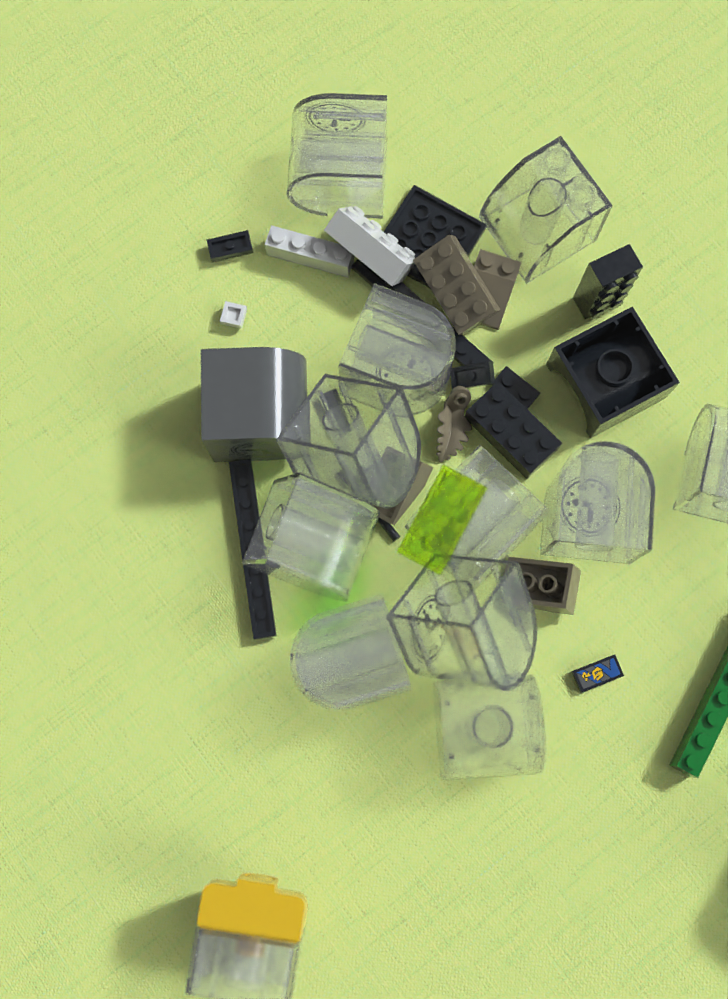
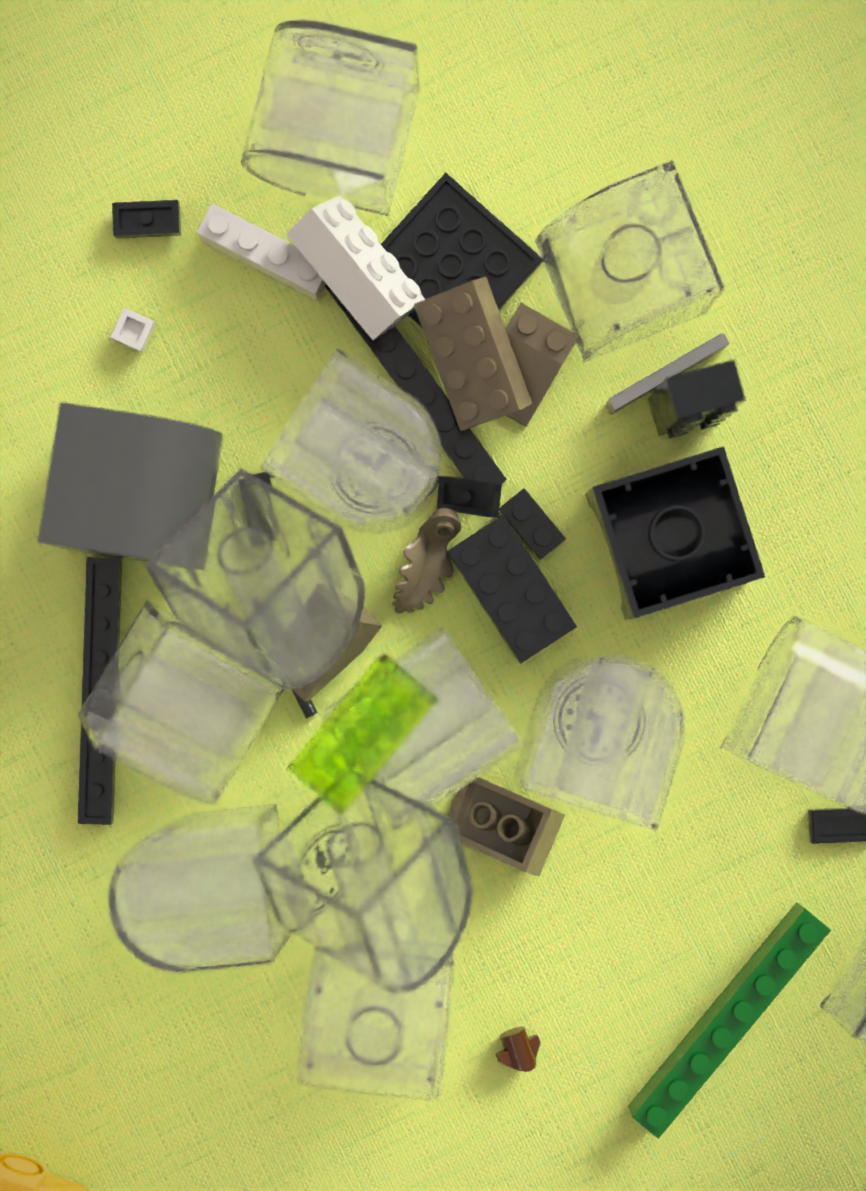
camera: 10 degrees right, 10 degrees up
tile [571,654,624,693] -> none
none -> reddish brown piece [495,1027,541,1072]
none -> light grey tile [606,333,730,415]

